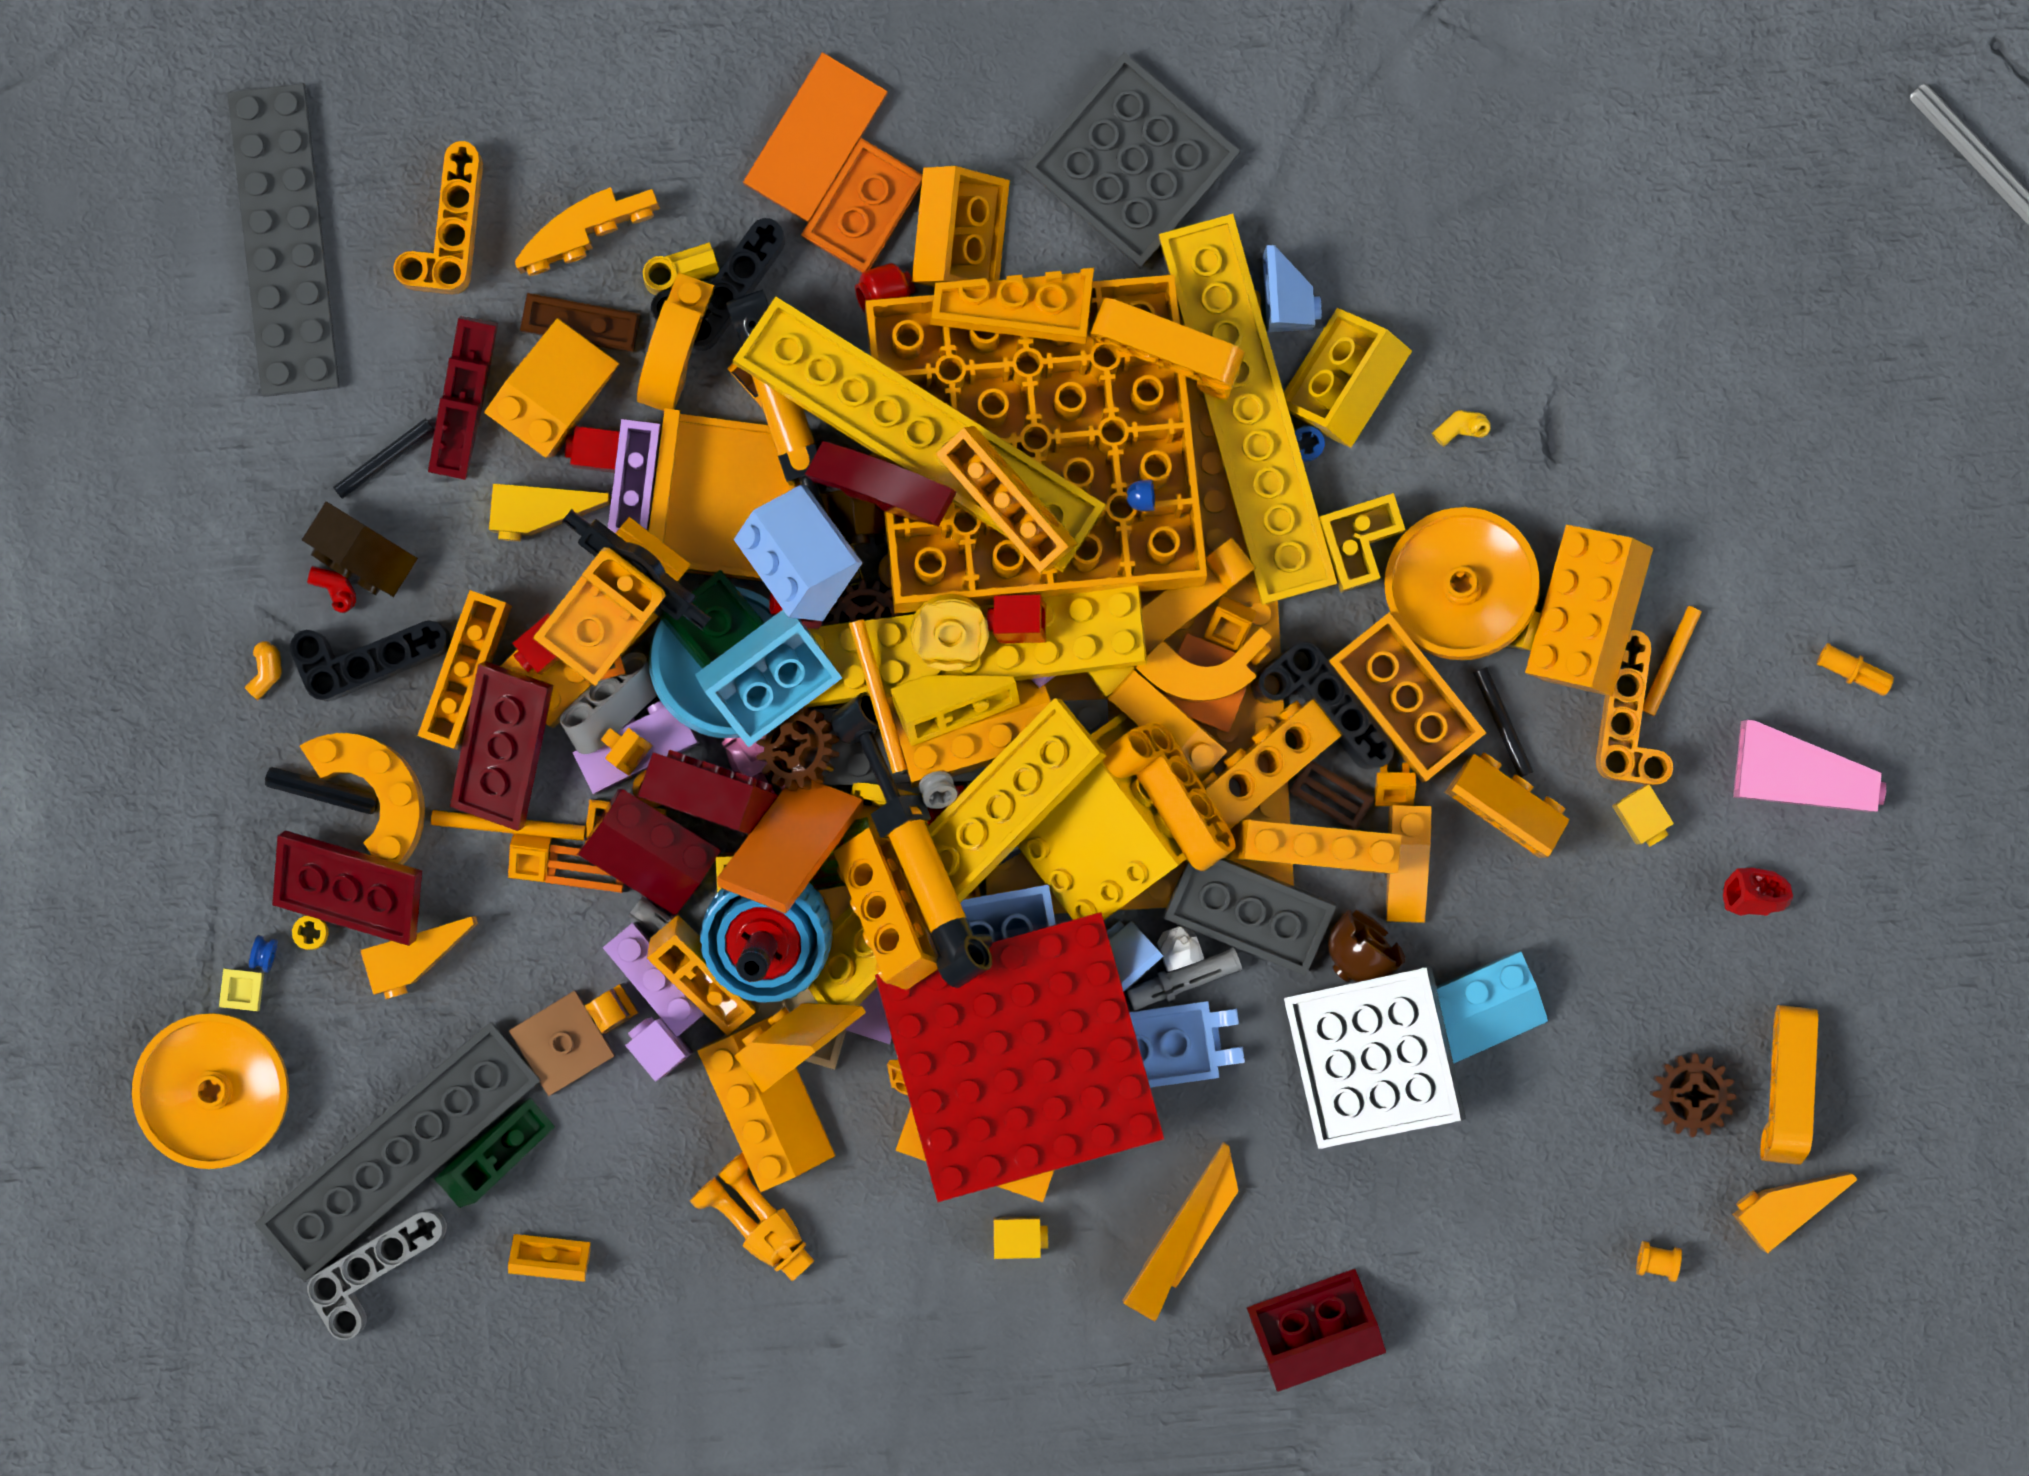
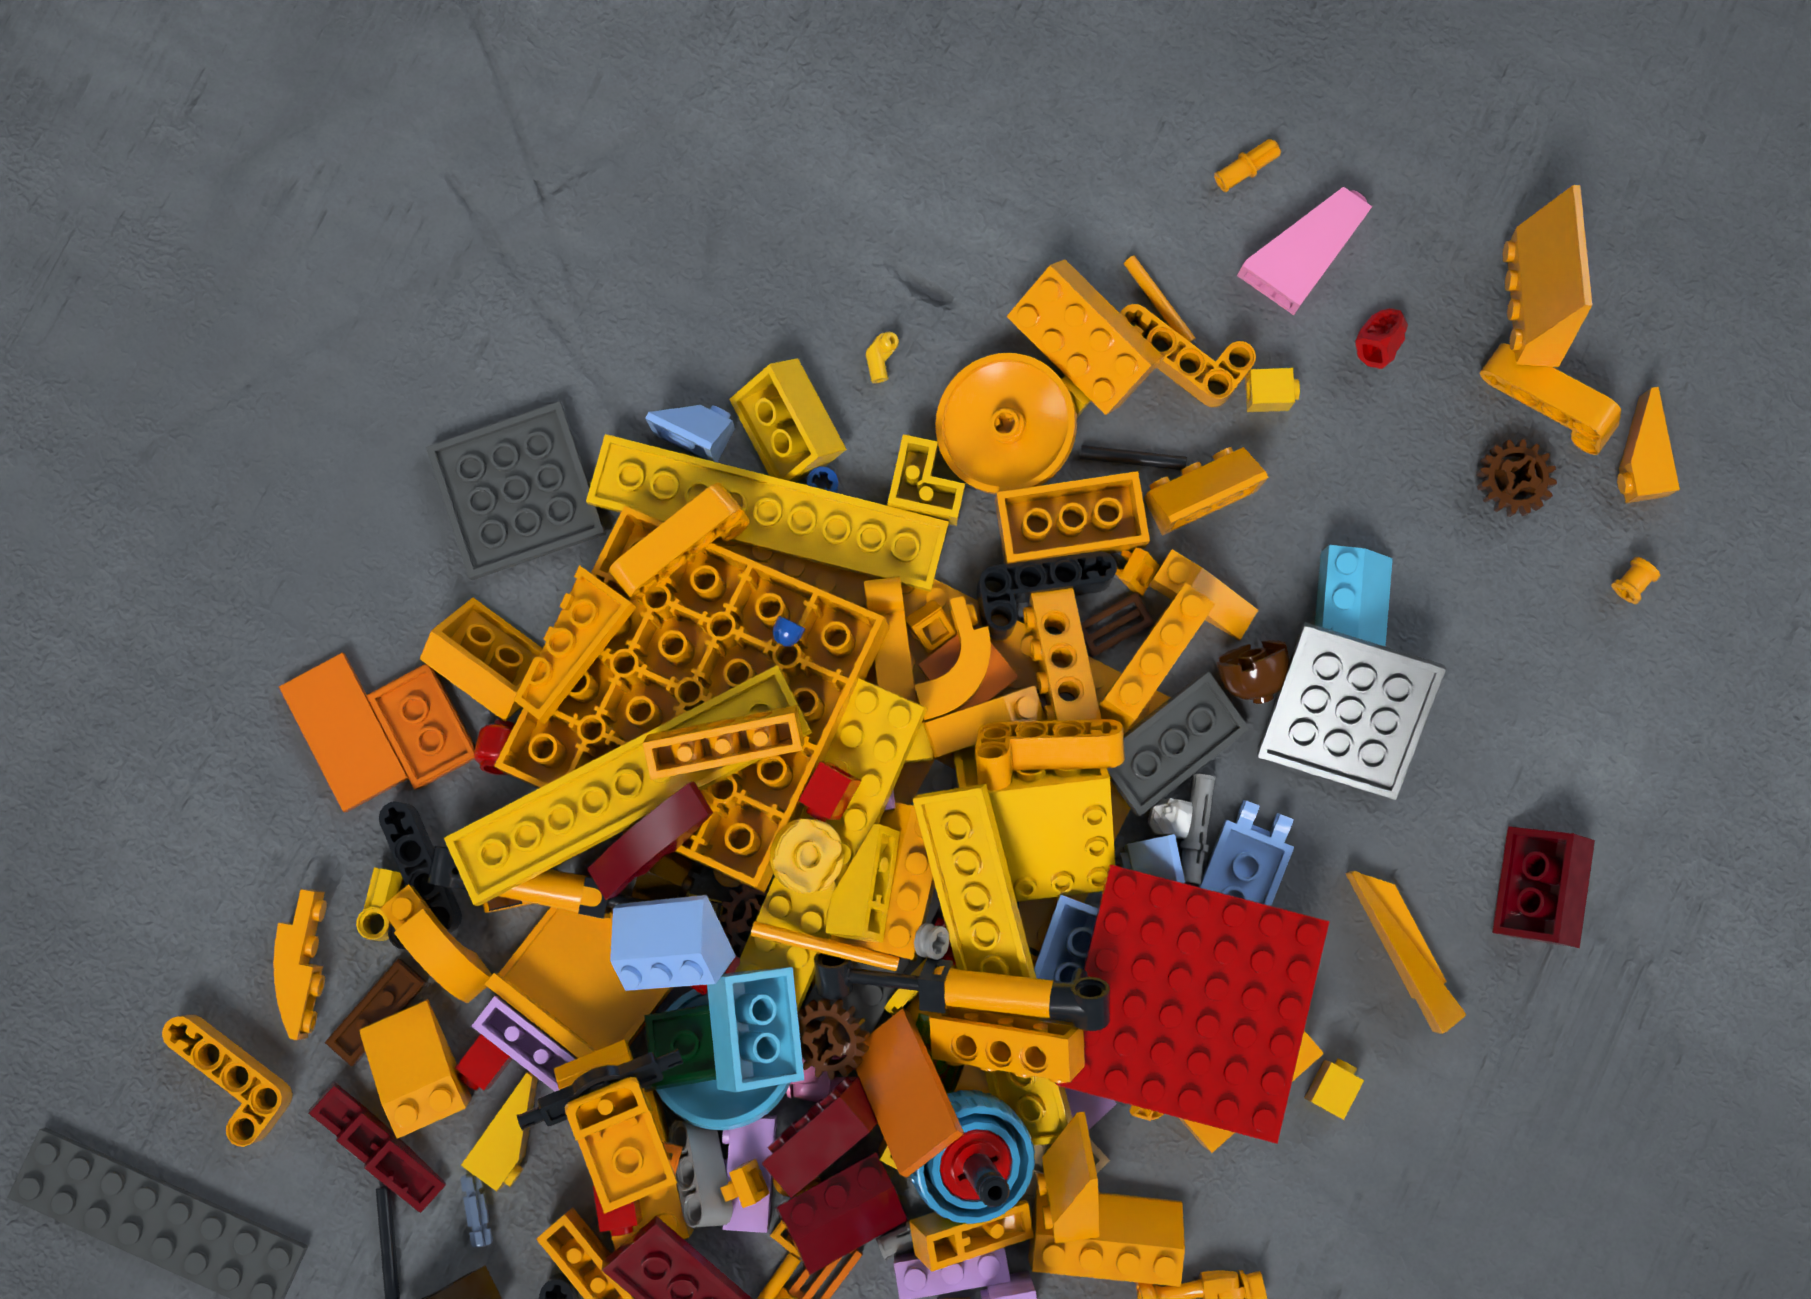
camera: 55 degrees left, 5 degrees down
none -> sand blue axle [460,1173,493,1247]
none -> light orange slope [1503,185,1592,367]

